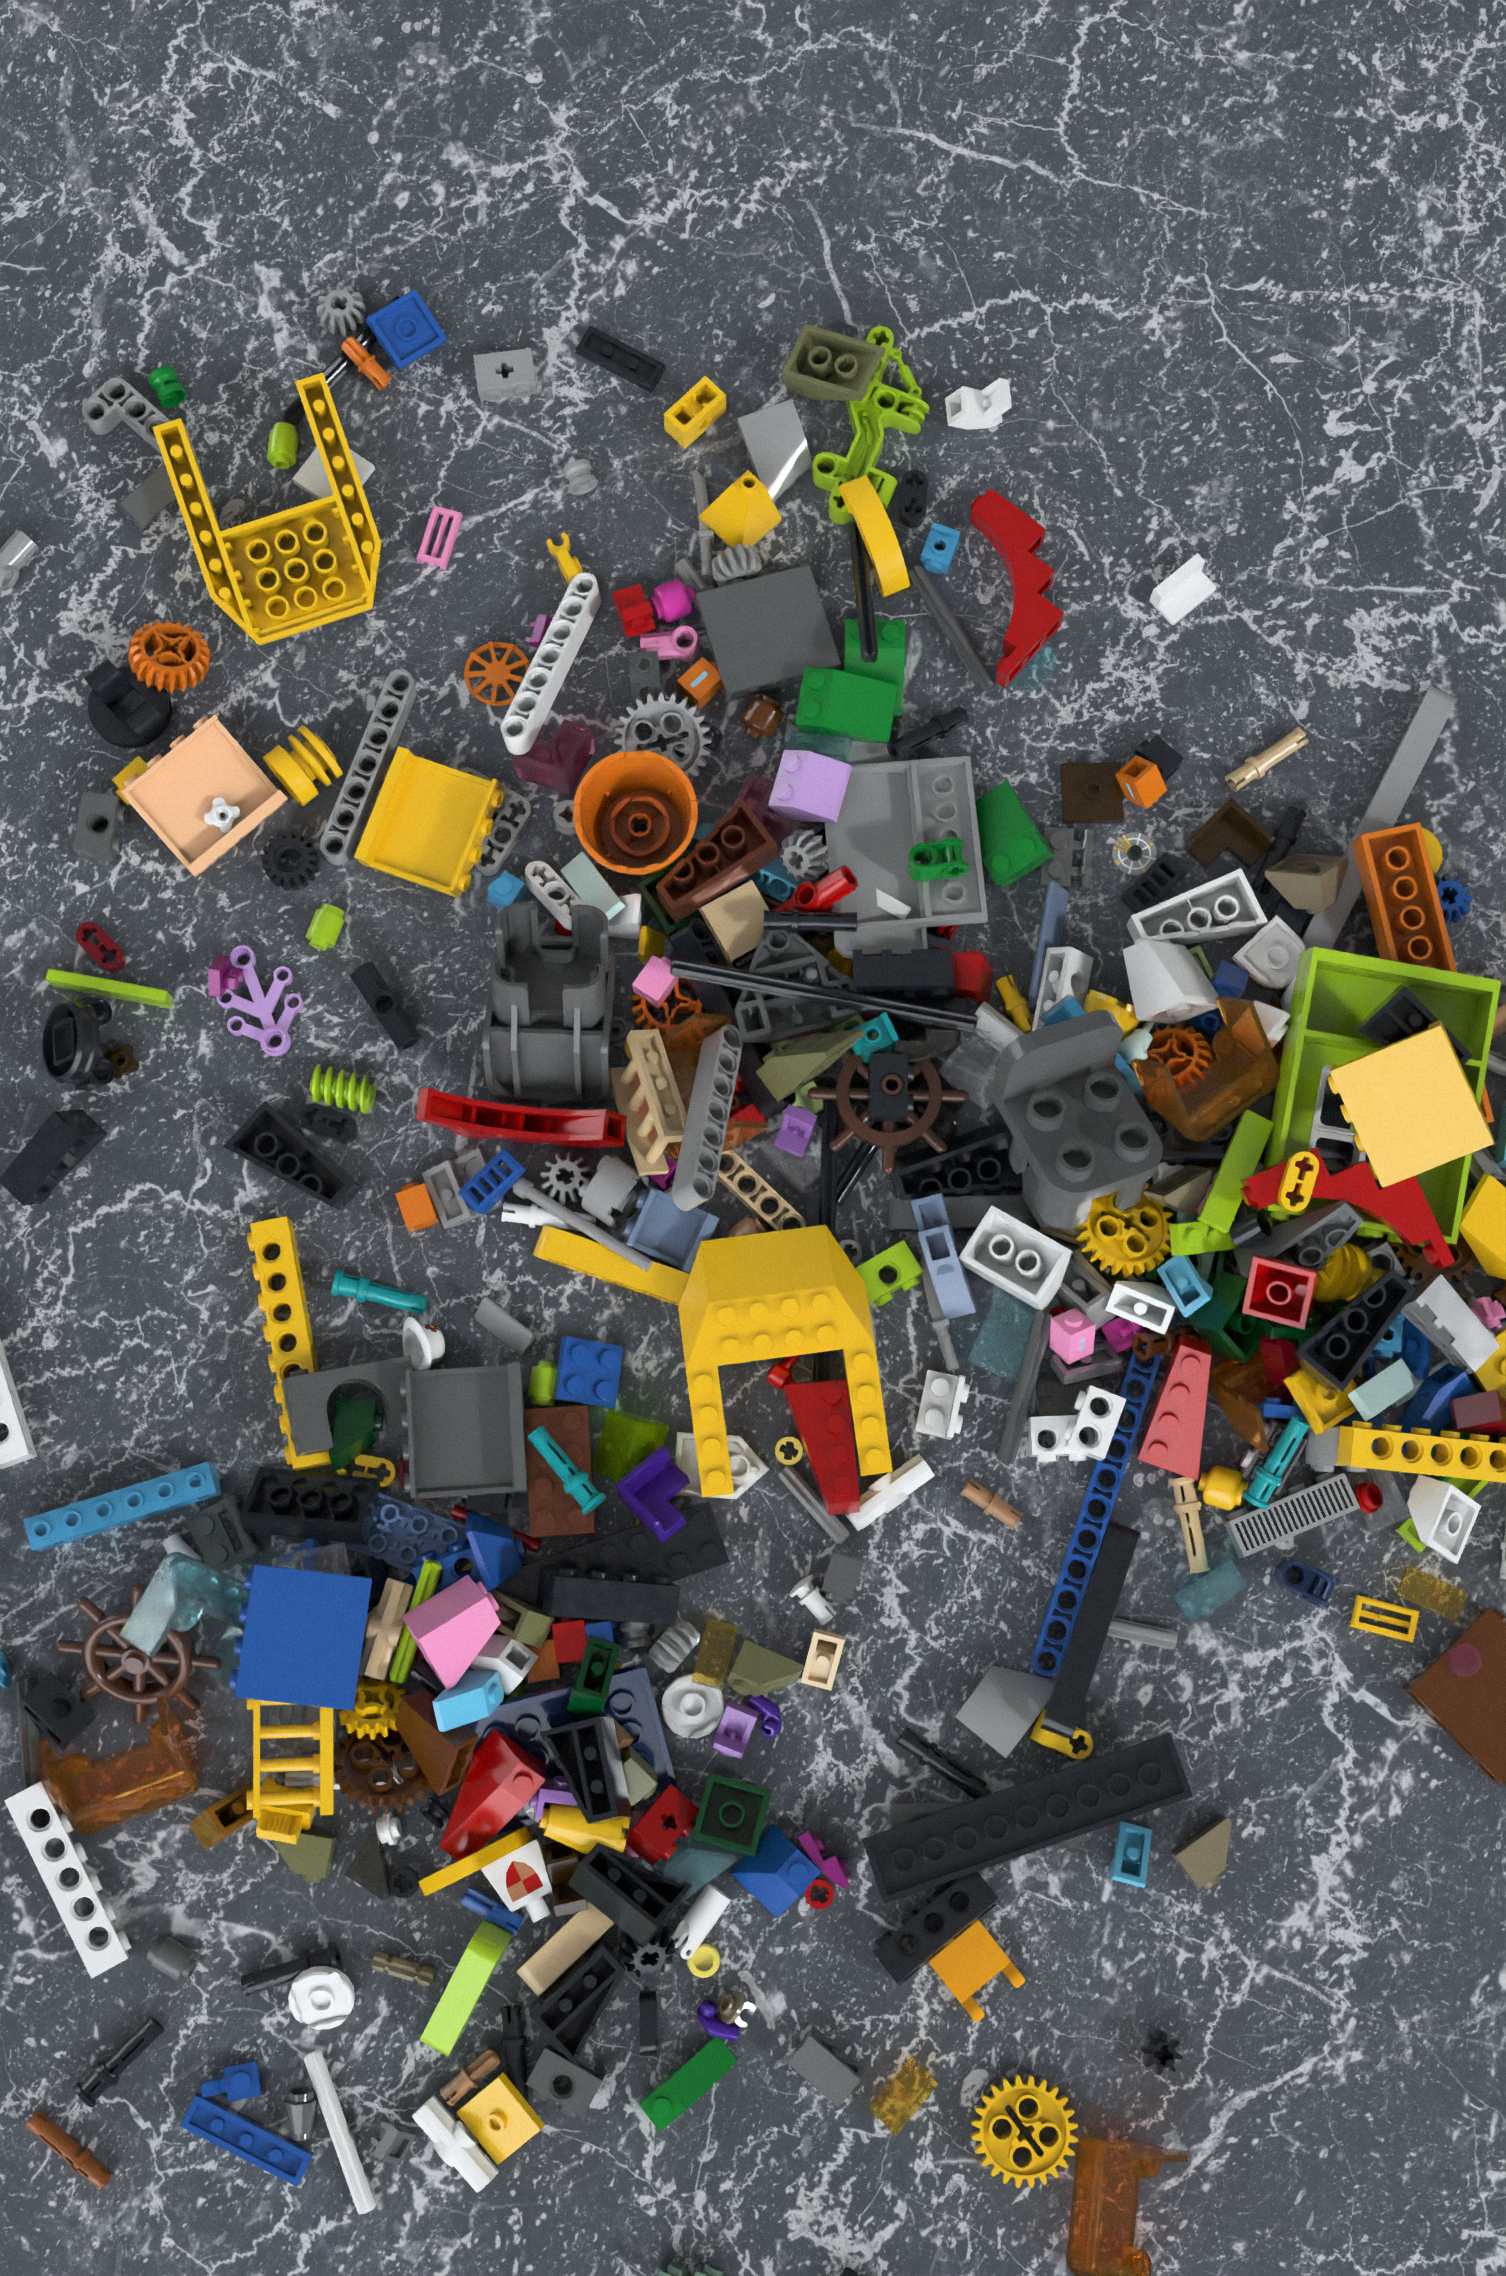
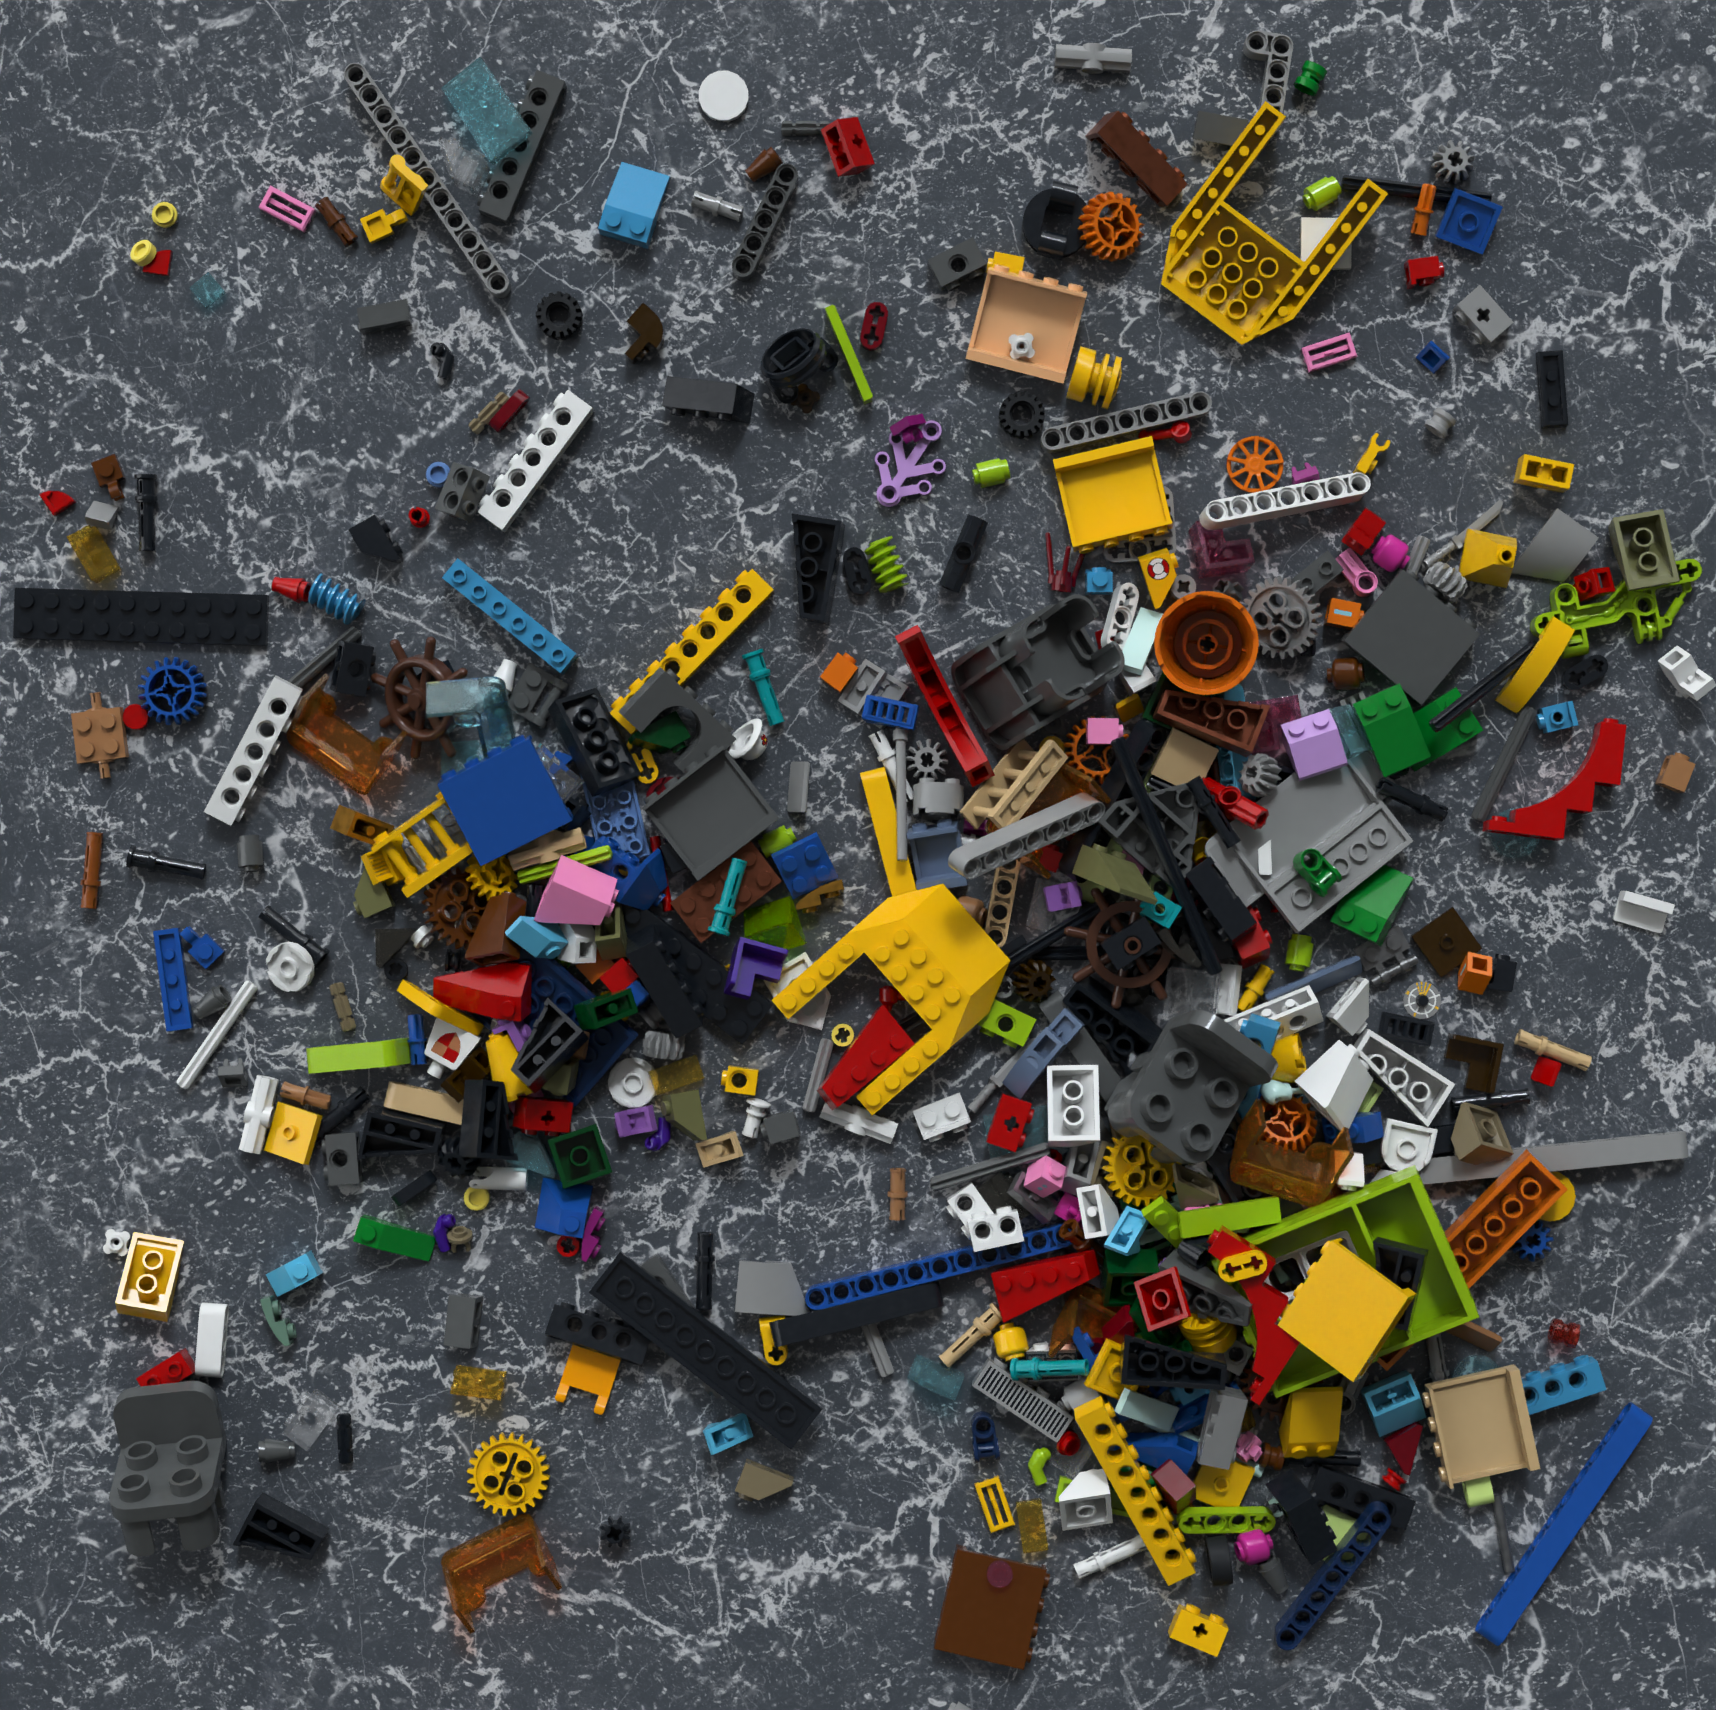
camera: 60 degrees right, 10 degrees up
none -> medium azure slope [266,1251,323,1297]
none -> yellow brick [721,1065,759,1096]
none -> pearl gold slope [796,879,844,914]
none -> red brick [986,1093,1034,1152]
none -> dark brown gear [1011,959,1056,1003]
none -> lime arm [1028,1447,1051,1486]
none -> dark red plant [1045,532,1086,593]
none -> copper wedge [1085,111,1188,207]
none -> red piece [1138,421,1192,443]
none -> yellow slope [1138,548,1179,609]
none -> lime brick [1285,934,1314,972]
none -> white slope [1326,977,1369,1036]
none -> red brick [1404,256,1444,290]
none -> blue slope [1416,341,1450,374]
none -> red slope [1531,1056,1562,1087]
none -> red brick [1573,567,1615,601]
none -> medium nougat brick [1655,752,1696,793]

